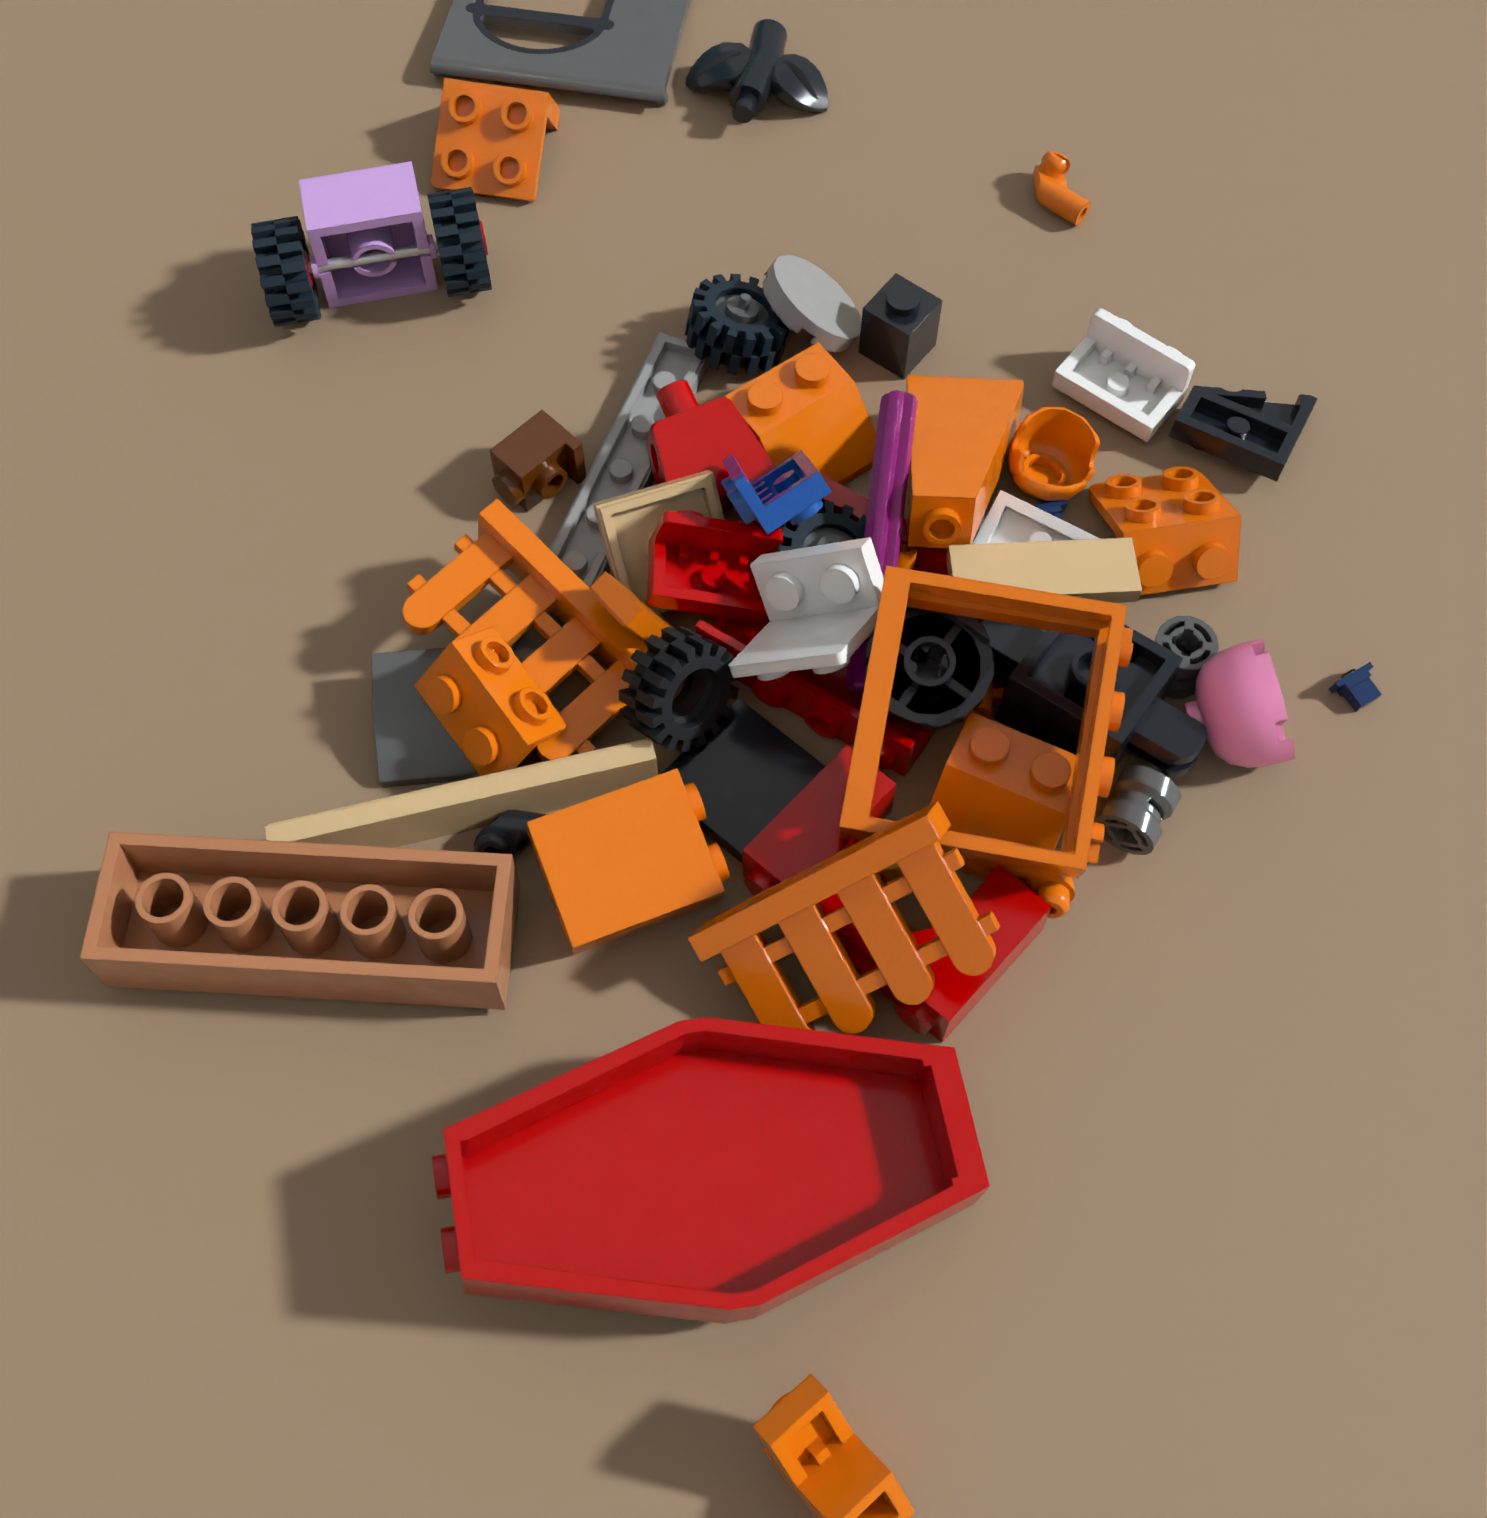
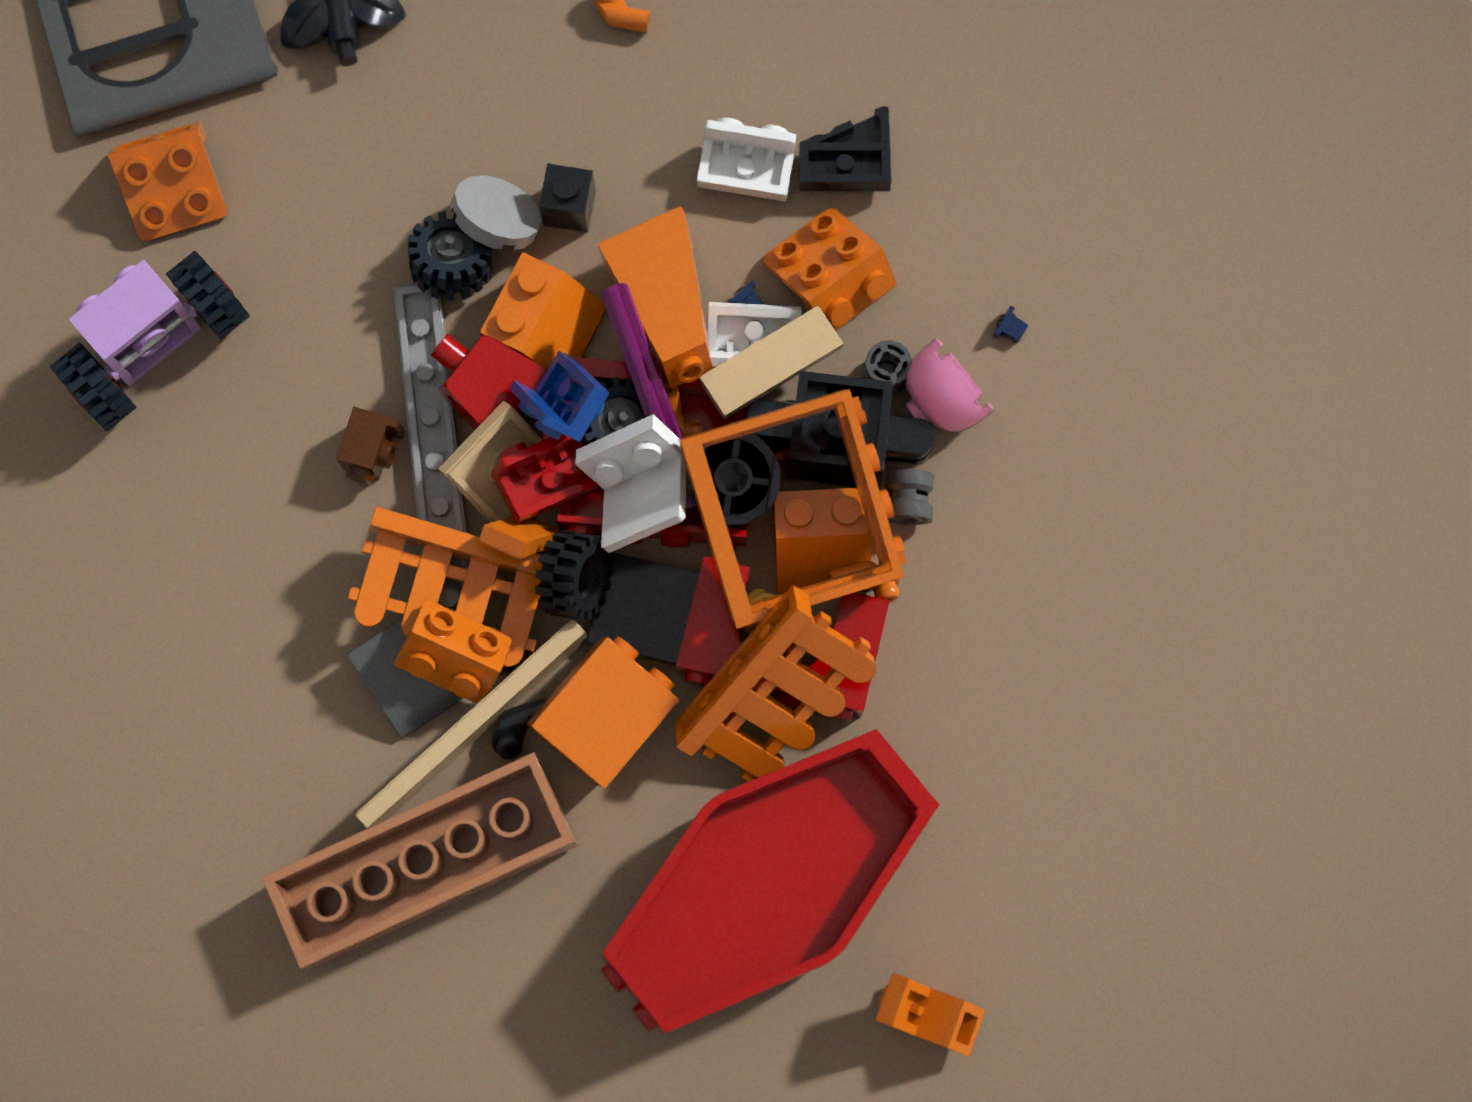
camera: 30 degrees left, 15 degrees up
orange hair [1008,406,1100,501] -> none

